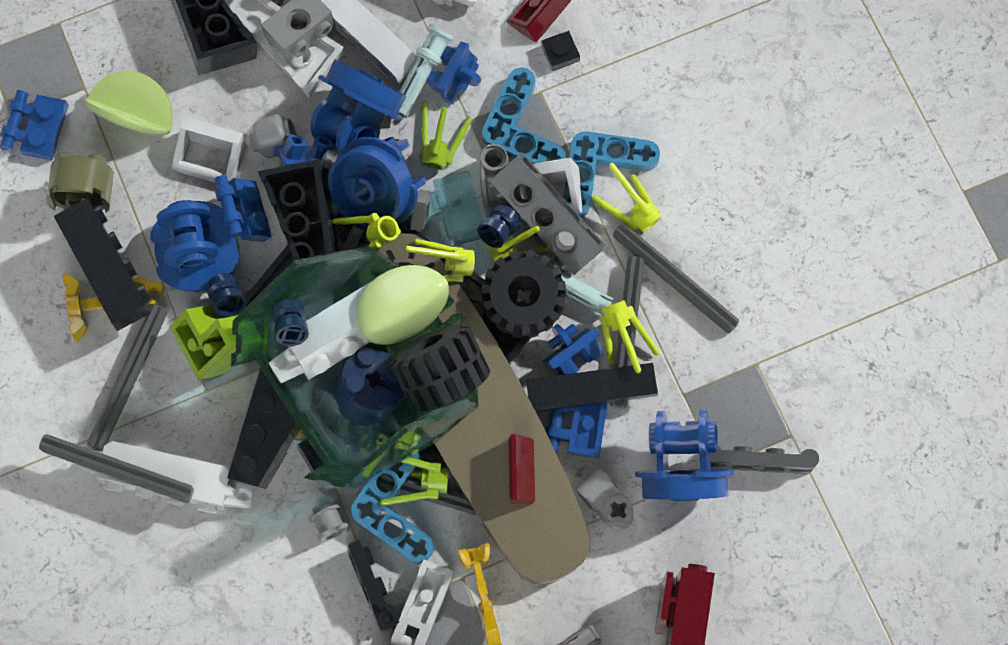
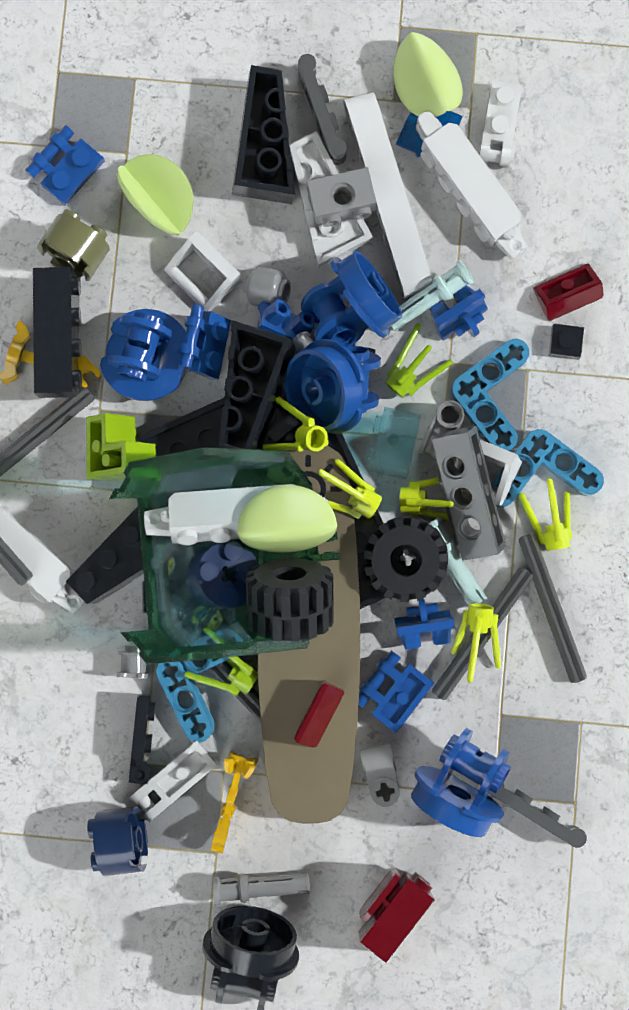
camera: 30 degrees right, 10 degrees up
dark blue wheel [205,273,246,318] -> none
dark blue wheel [271,299,309,346] -> none
light grey tile [411,189,431,231] -> none
dark blue wheel [477,204,521,248] -> none
black tile [526,363,658,413] -> none

